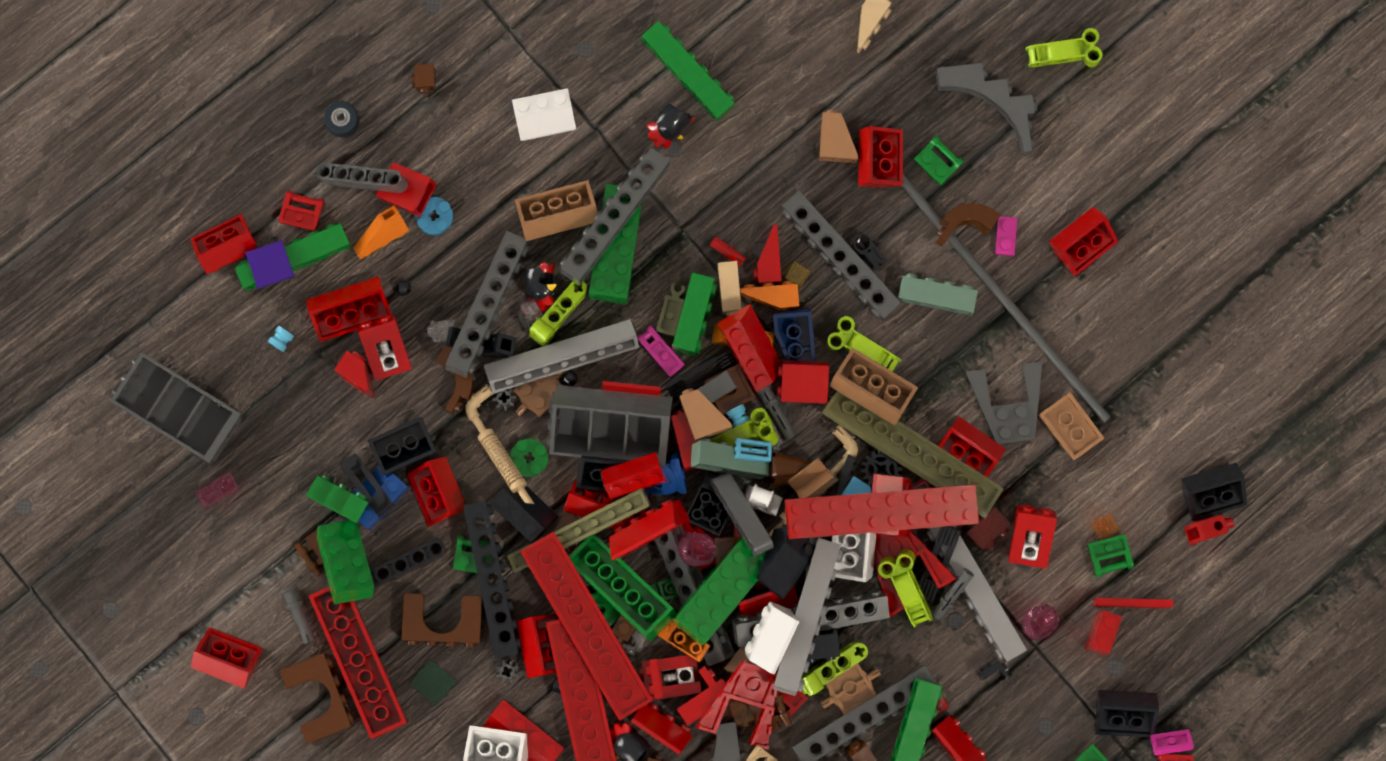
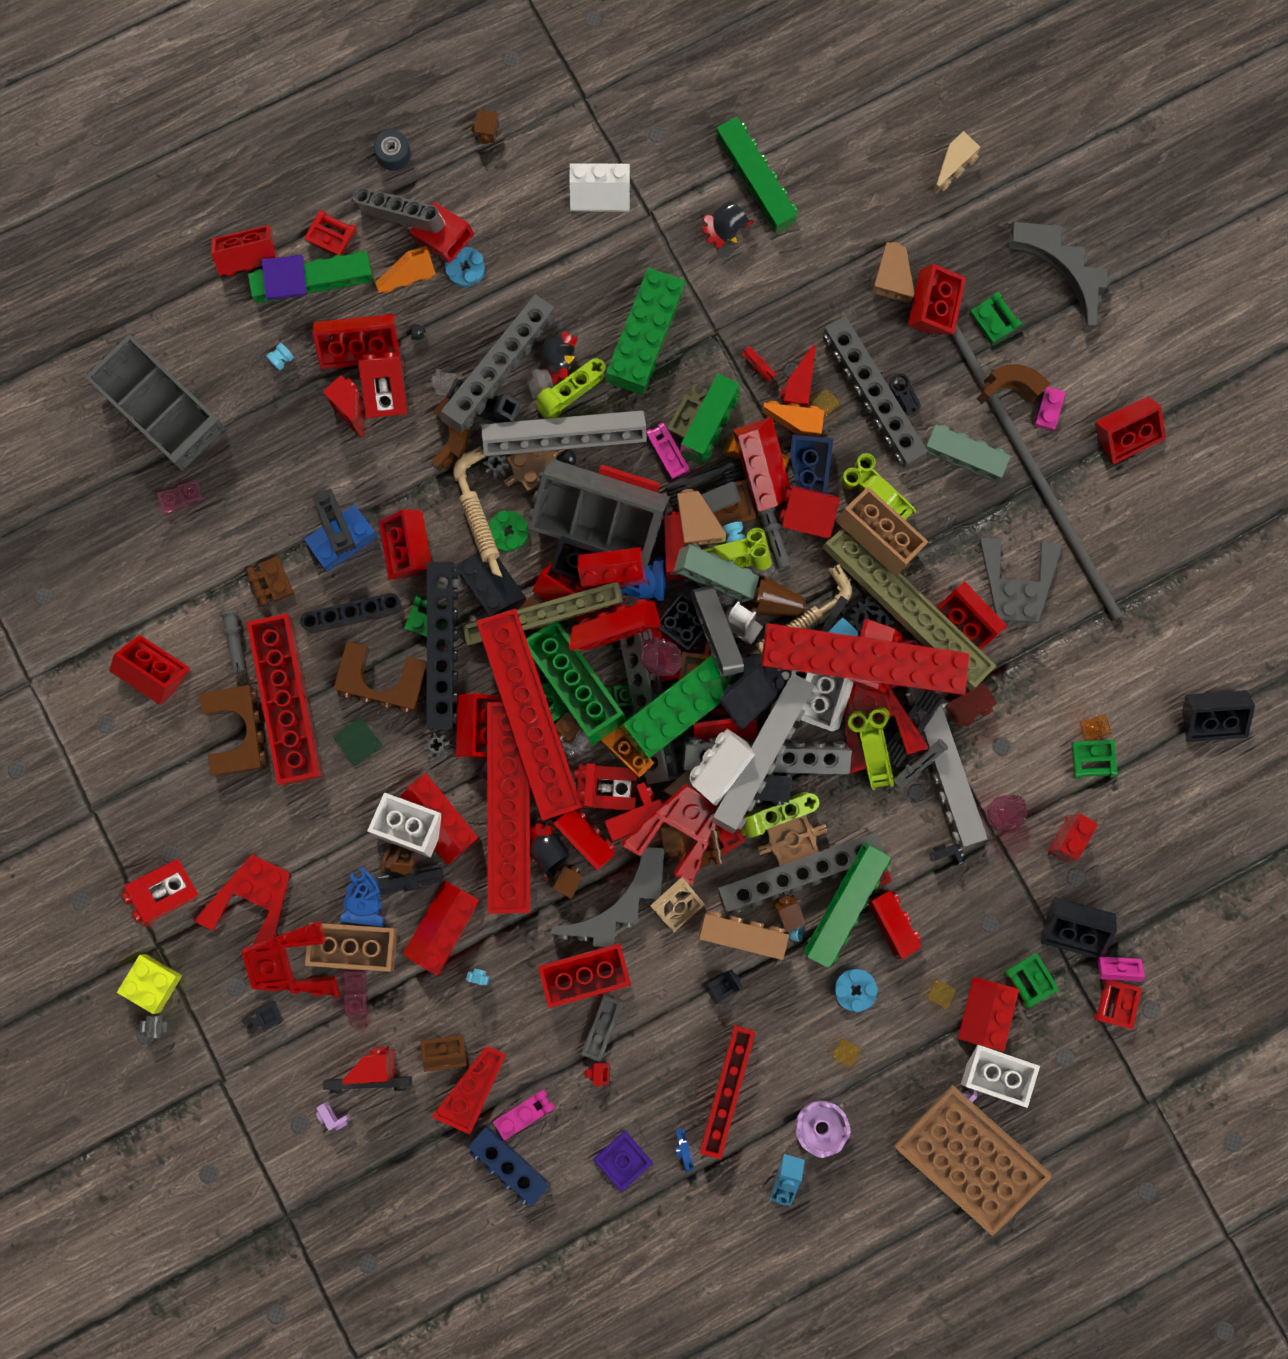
camera: 10 degrees right, 0 degrees up
green brick [306,474,369,523] -> none
green brick [316,520,374,604] -> none
black slope [368,417,437,476] -> none
medium nougat brick [515,180,598,241] -> none
dark grey brick [560,148,670,286] -> none
tan slope [717,261,741,317] -> none
medium azure tile [734,438,772,463] -> none
medium nougat panel [788,458,836,499] -> none
red brick [1008,505,1057,569] -> none
lime piece [1025,28,1102,67] -> none
medium nougat plate [1039,392,1105,461] -> none
red tile [1093,598,1173,609] -> none
red torso [1184,515,1234,546] -> none

